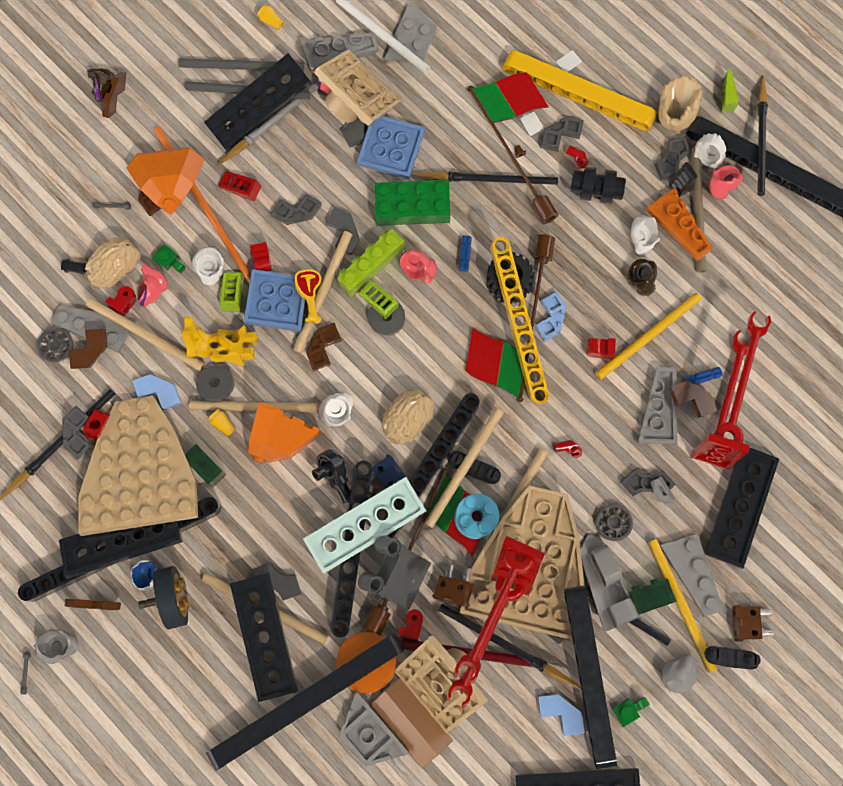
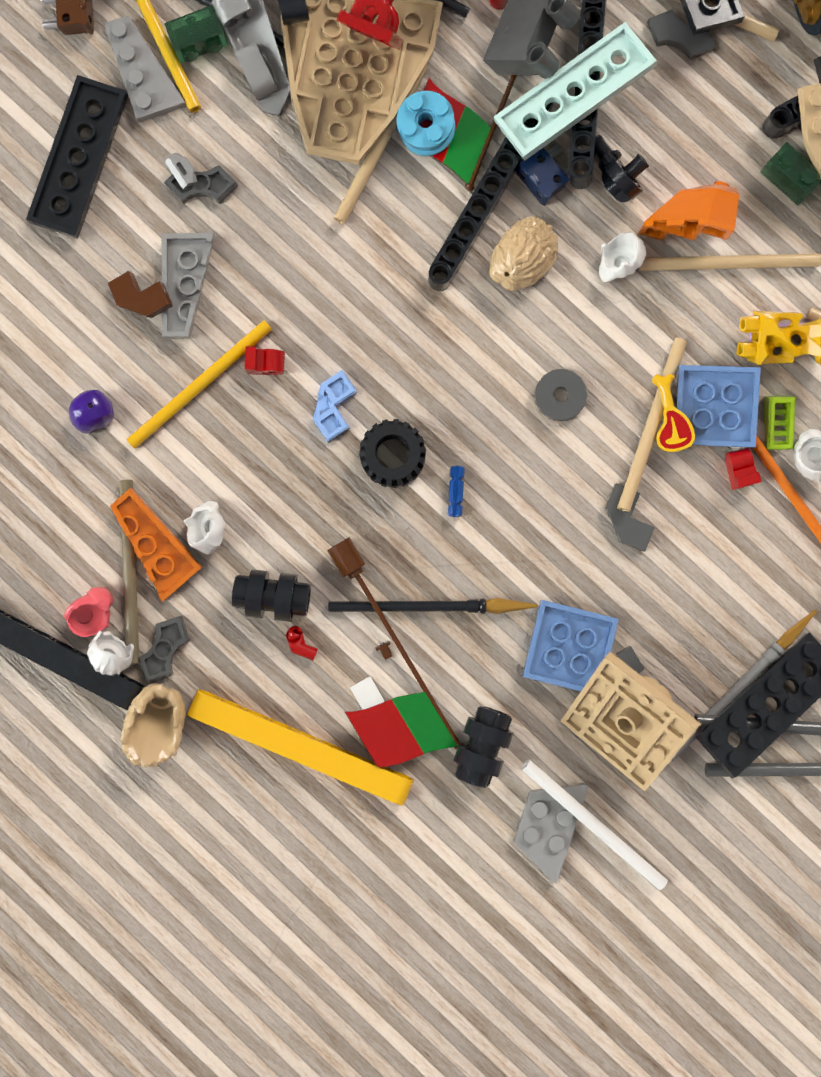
camera: 175 degrees right, 10 degrees up
dark grey tile [196,365,235,402] -> none
yellow cone [208,409,236,437] -> none
red slope [218,171,261,201] -> none
yellow cone [257,4,284,30] -> none
dark grey tile [271,194,322,225] -> none
light grey wing [300,33,379,73] -> none
reddish brown tile [306,322,342,372] -> none
lime brick [337,228,405,298] -> none
lime slope [359,281,399,319] -> none
green brick [375,180,451,226] -> none
coral hair [399,249,437,283] -> none
tan piece [424,408,504,528] -> none
reddish brown piece [432,564,474,608] -> none
black piece [448,451,501,484] -> none
flag [465,234,555,402] -> none
yellow beam [490,237,549,404] -> none
dark grey tile [540,116,584,152] -> none
red arm [554,440,582,458] -> none
white sticker [556,50,582,72] -> none
flat silver wheel [596,504,633,541] -> none
dark brown hair [627,259,657,296] -> none
black slope [669,162,698,197] -> none
blue axle [684,367,723,385] -> none
red piece [690,311,771,469] -> none
lime slope [721,69,739,113] -> none
black piece [757,76,768,196] -> none
none -> dark purple helmet [69,390,114,434]
none -> black piece [453,705,514,788]

